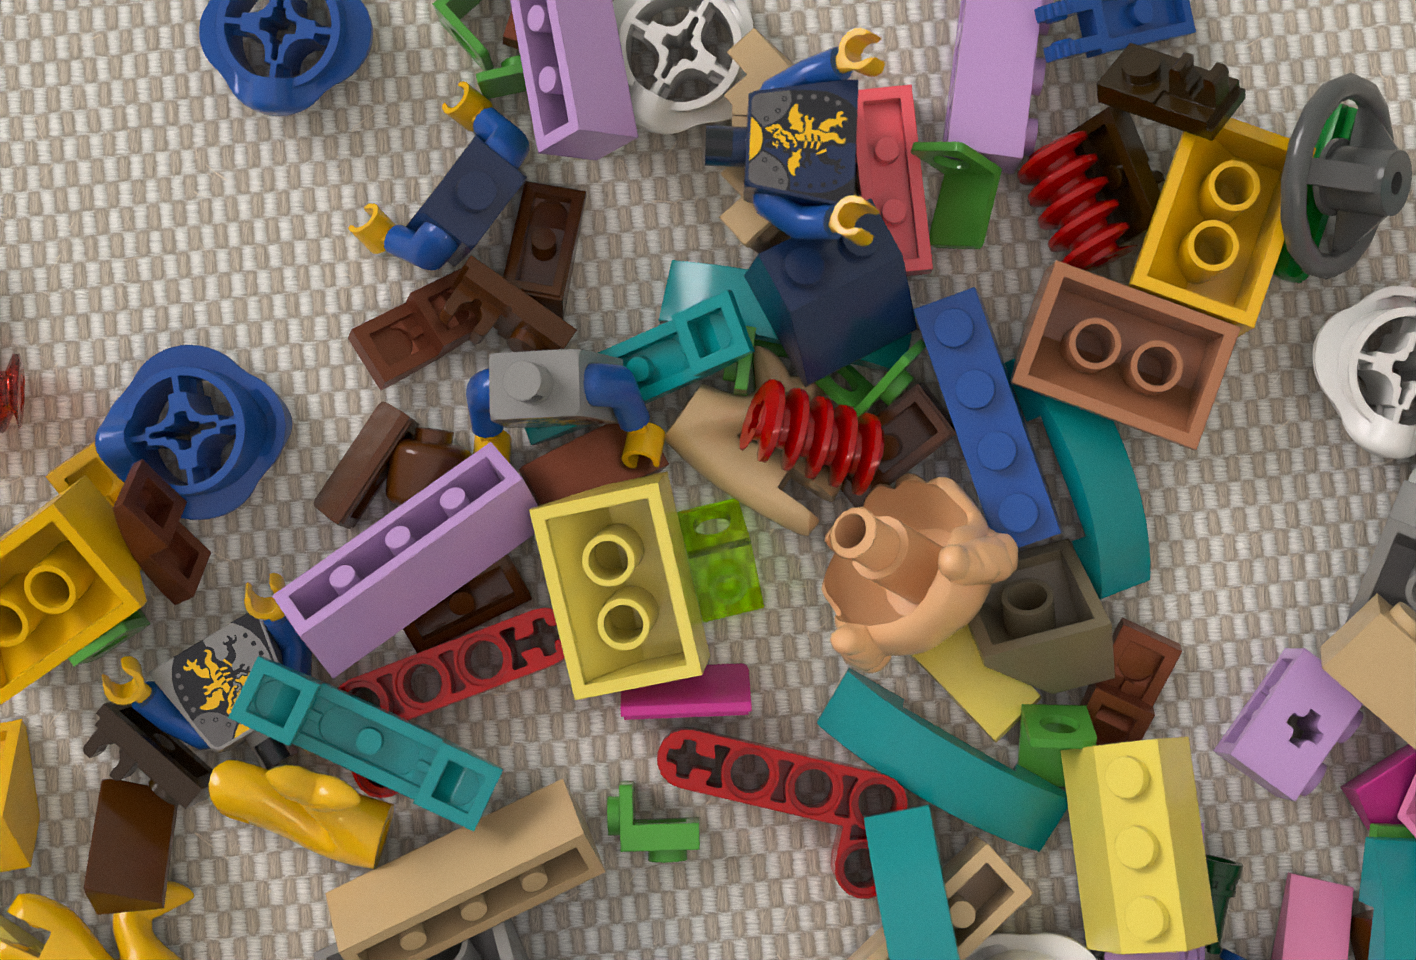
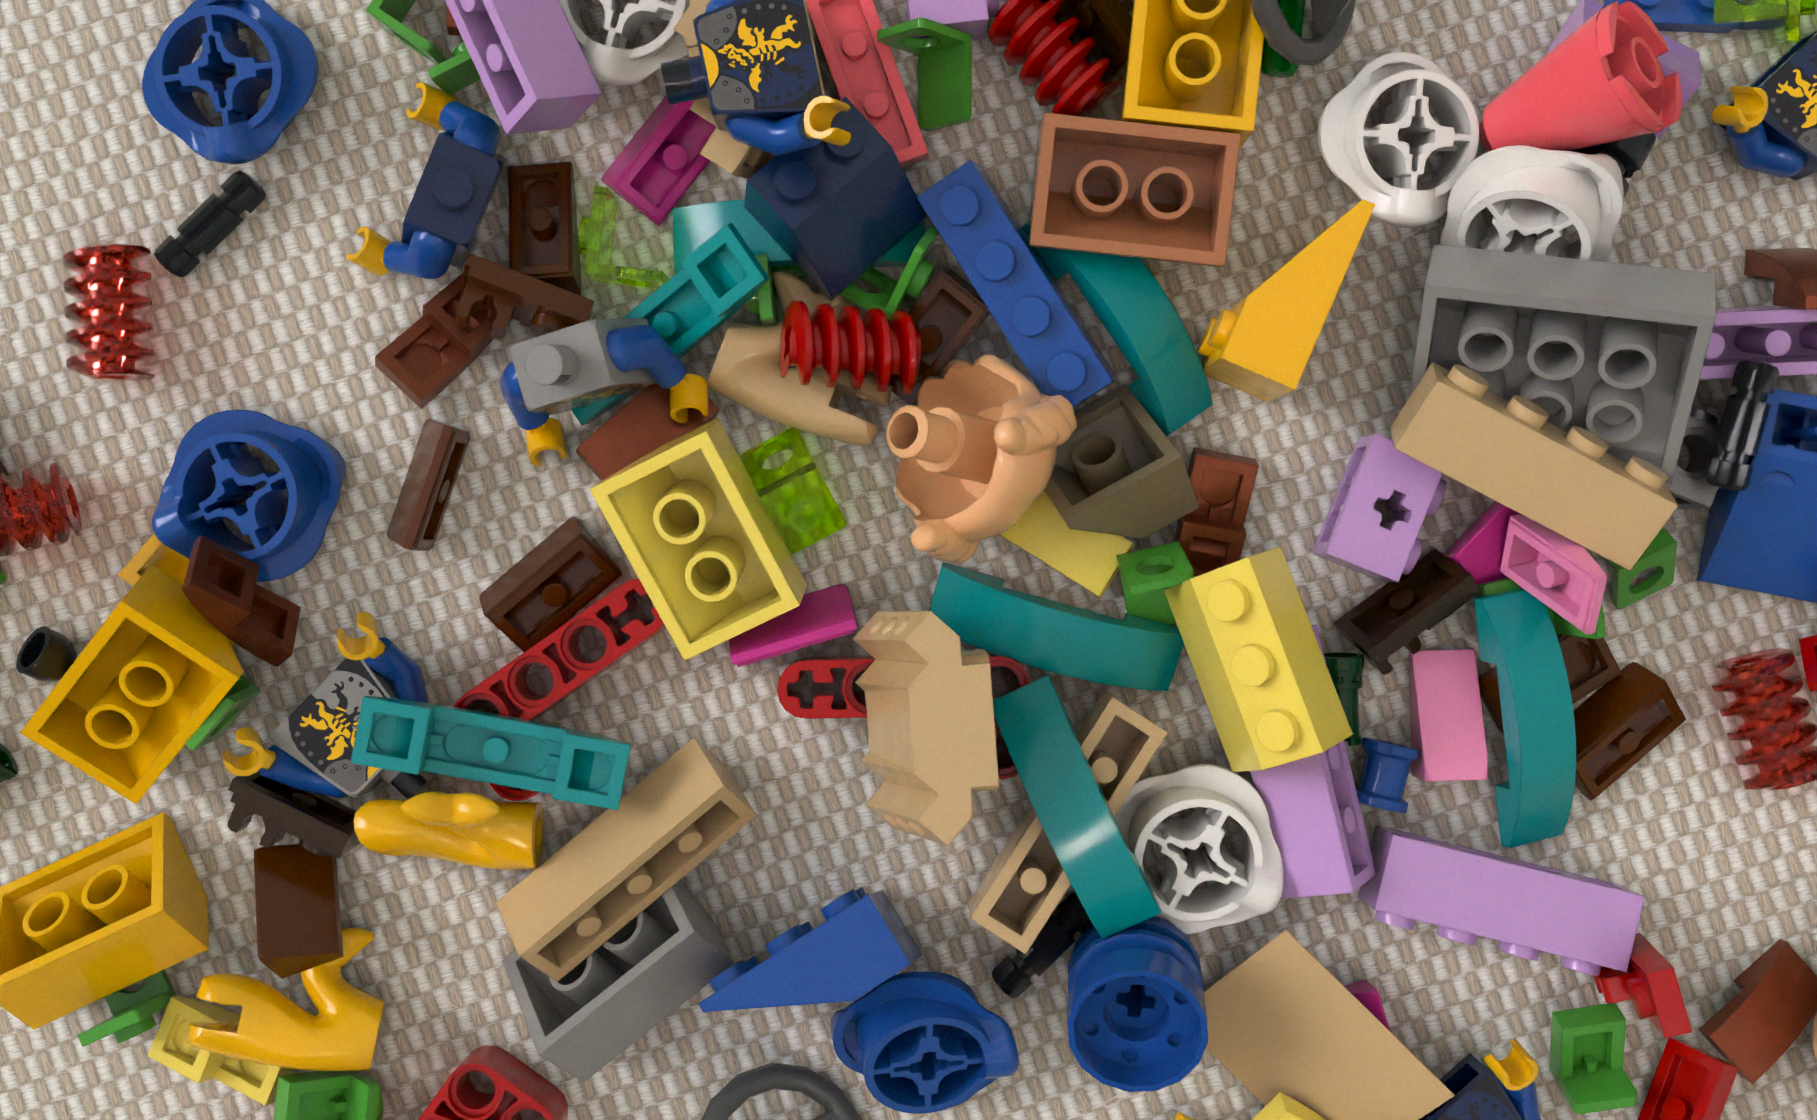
camera: 10 degrees left, 5 degrees up
lavender brick [272,442,538,679] -> none
reddish brown head [385,427,472,506] -> none
bright green bracket [607,781,700,863] -> none
none -> clear red piece [63,244,155,381]
none -> black axle [154,170,266,277]
none -> clear neon green bracket [578,186,669,289]
none -> dark pink slope [601,95,716,226]
none -> tan slope [853,611,999,846]
none -> yellow slope [1197,199,1375,402]
none -> dark brown plate [1334,548,1480,675]

